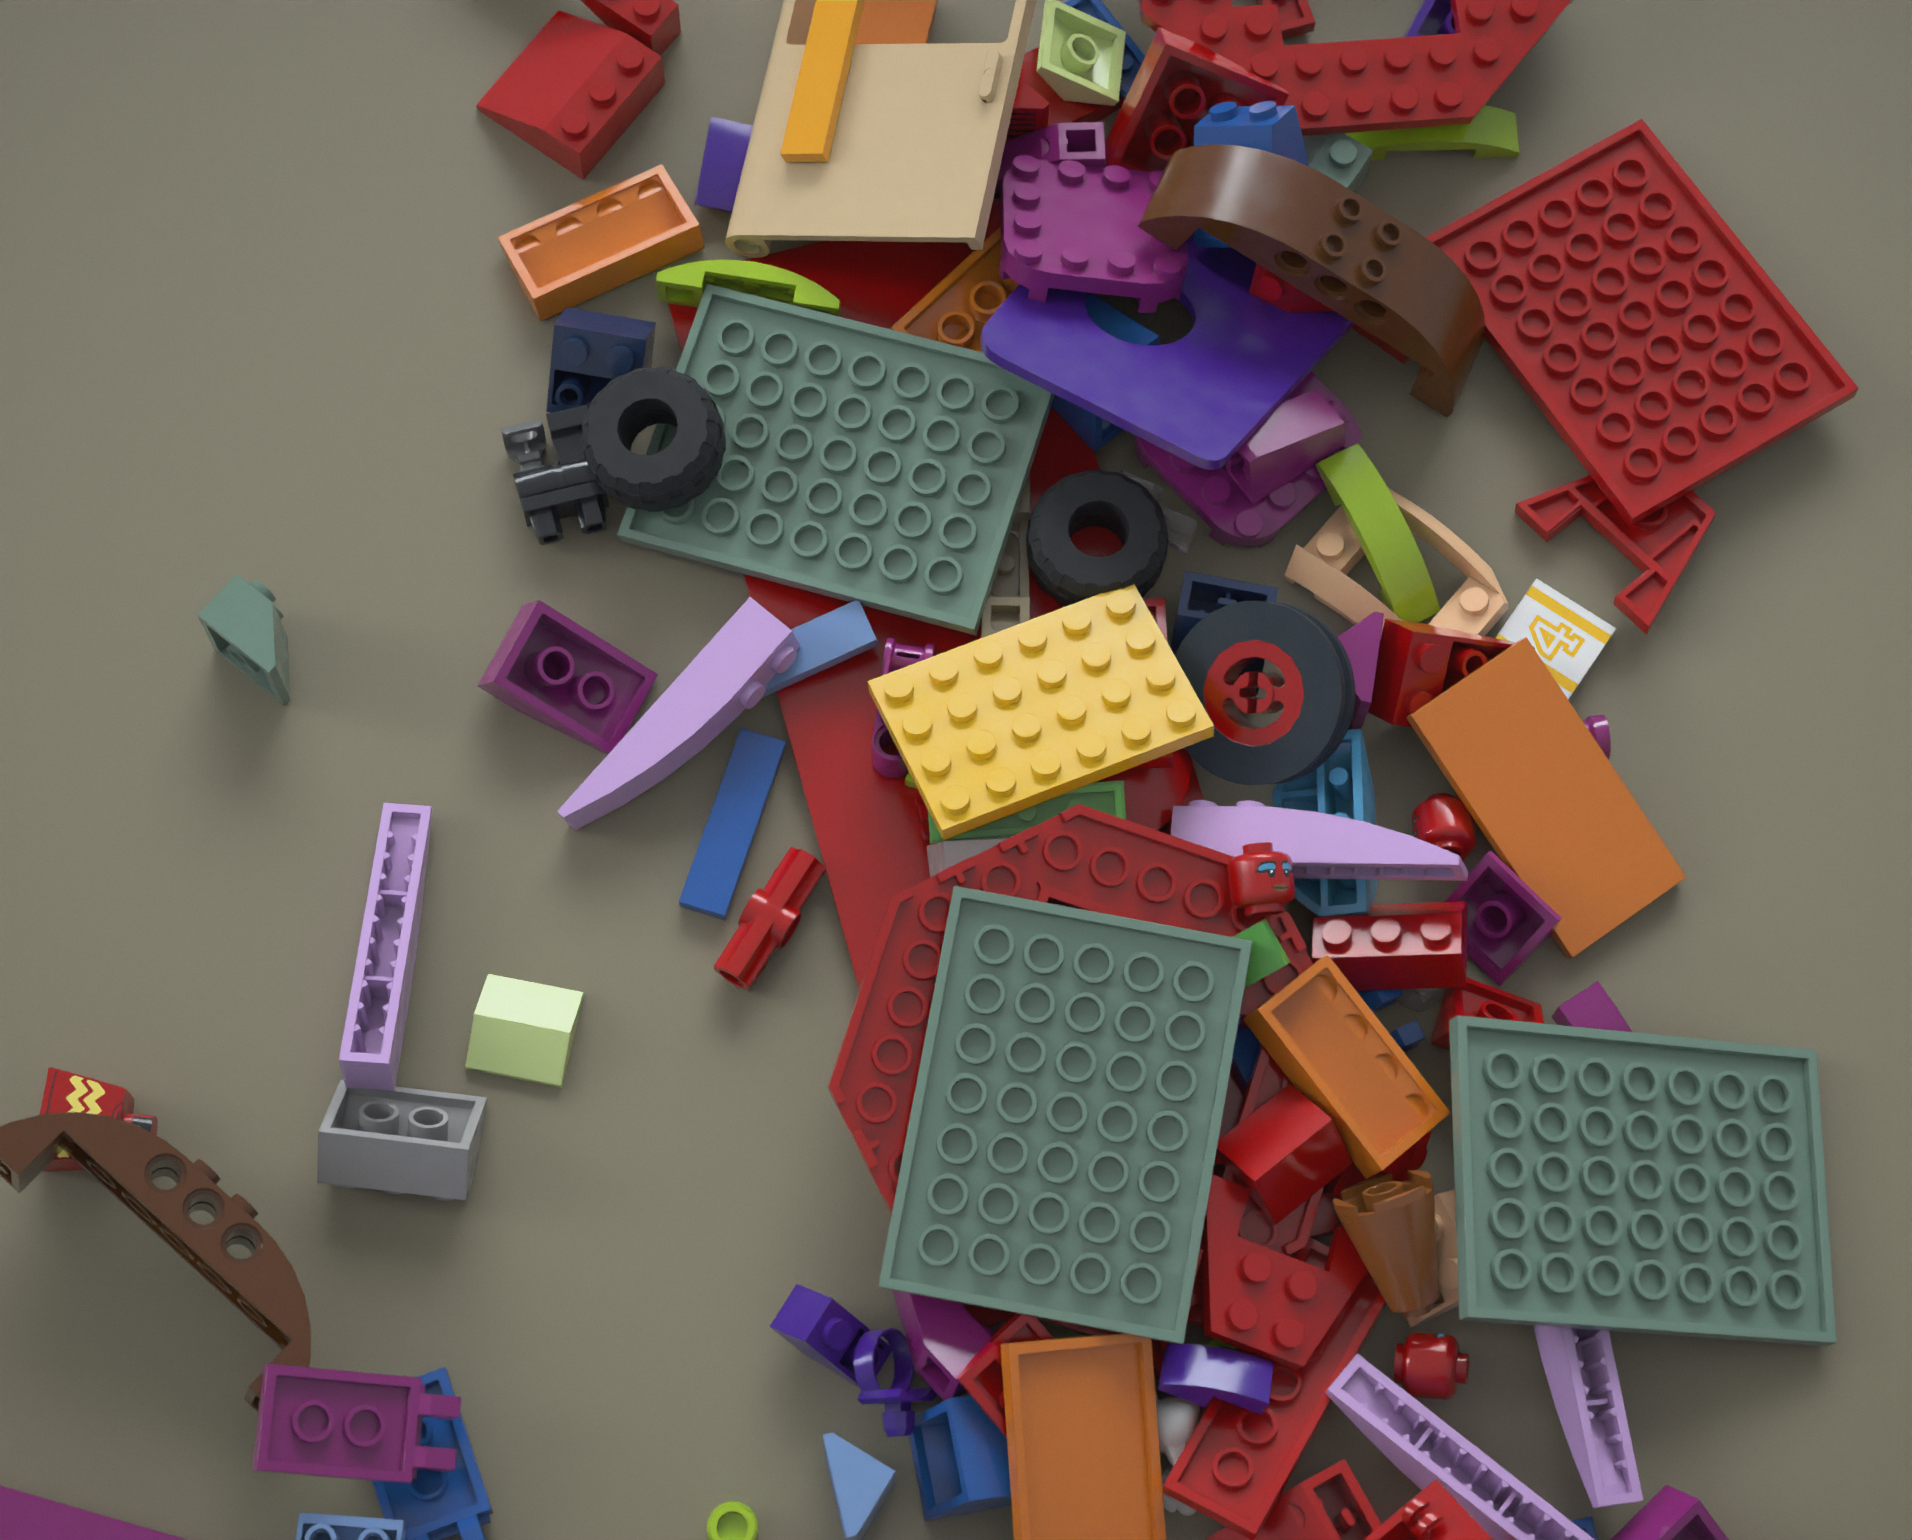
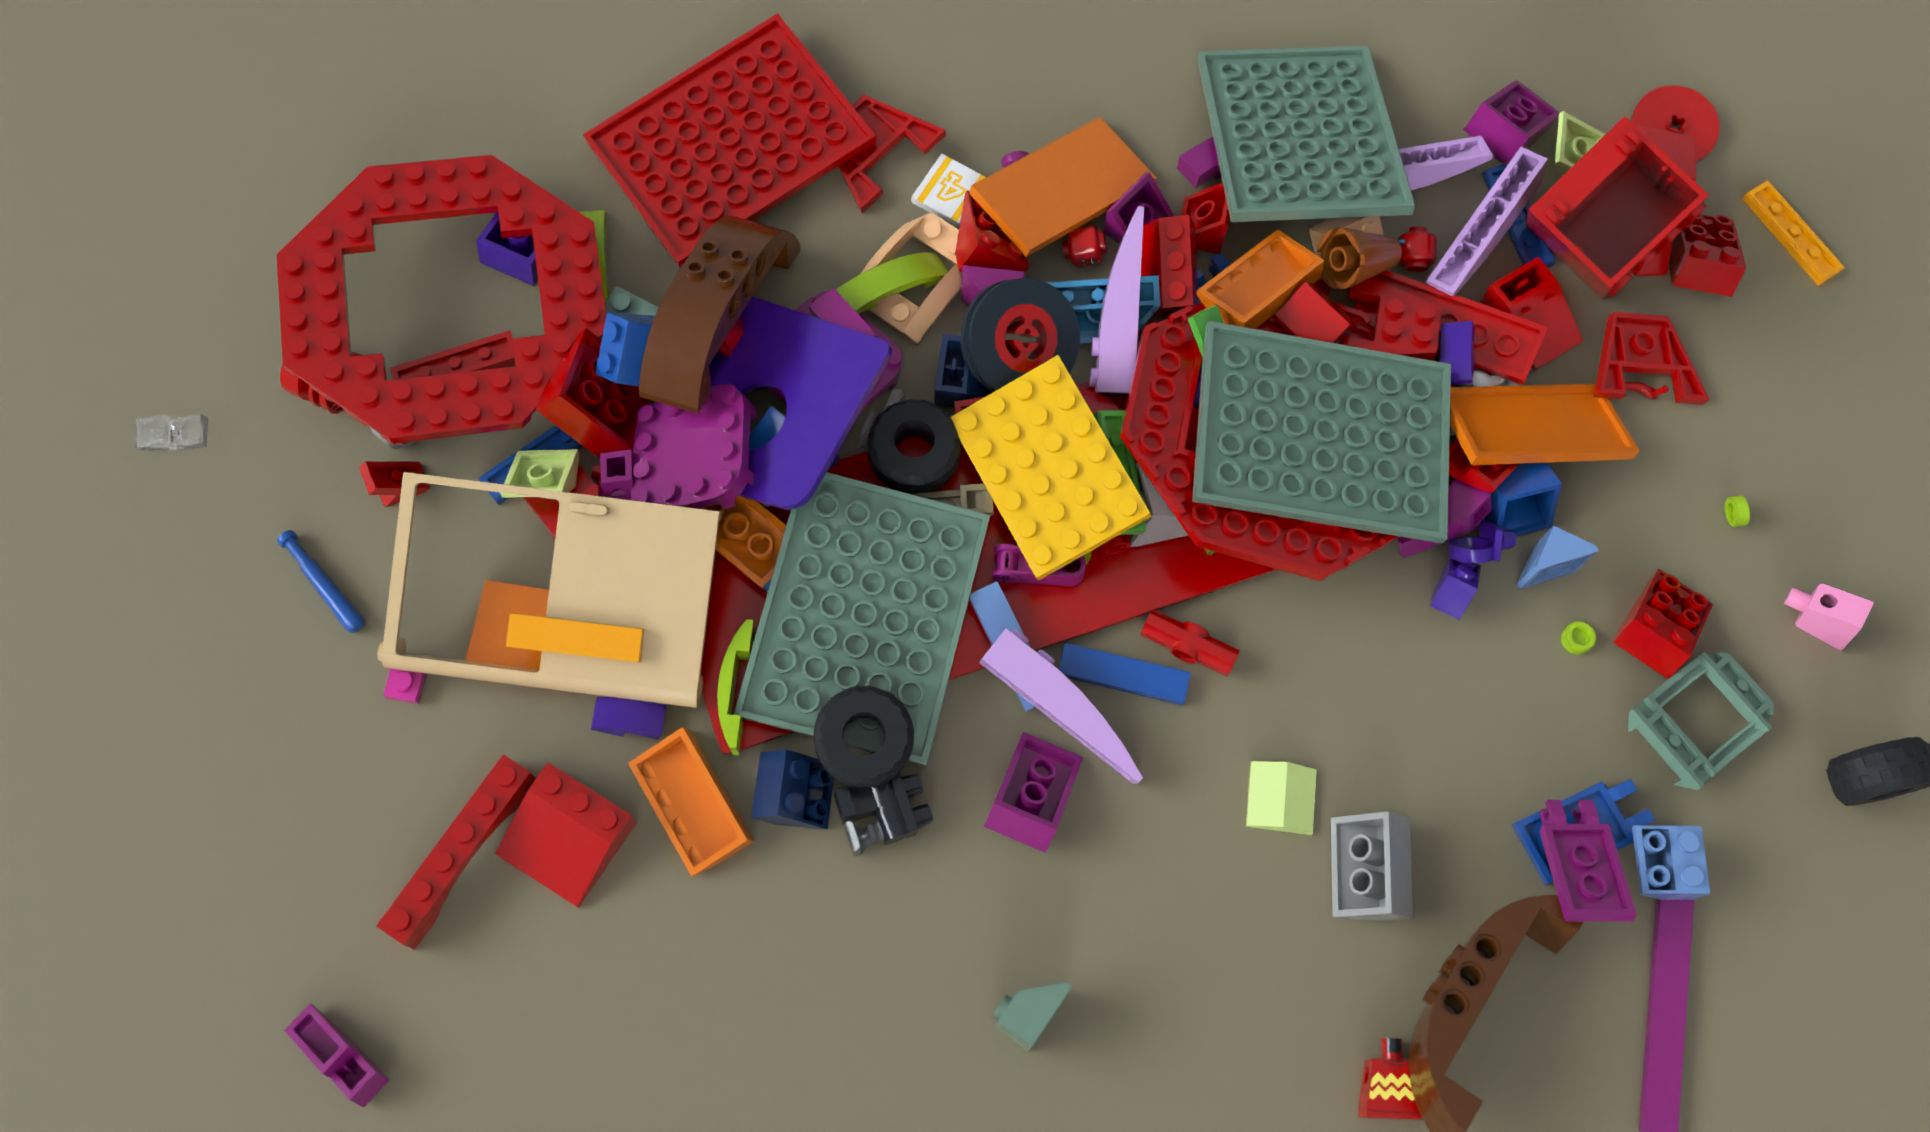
camera: 95 degrees left, 0 degrees up
lavender slope [339,803,432,1091] -> none
red head [1228,842,1295,917] -> none

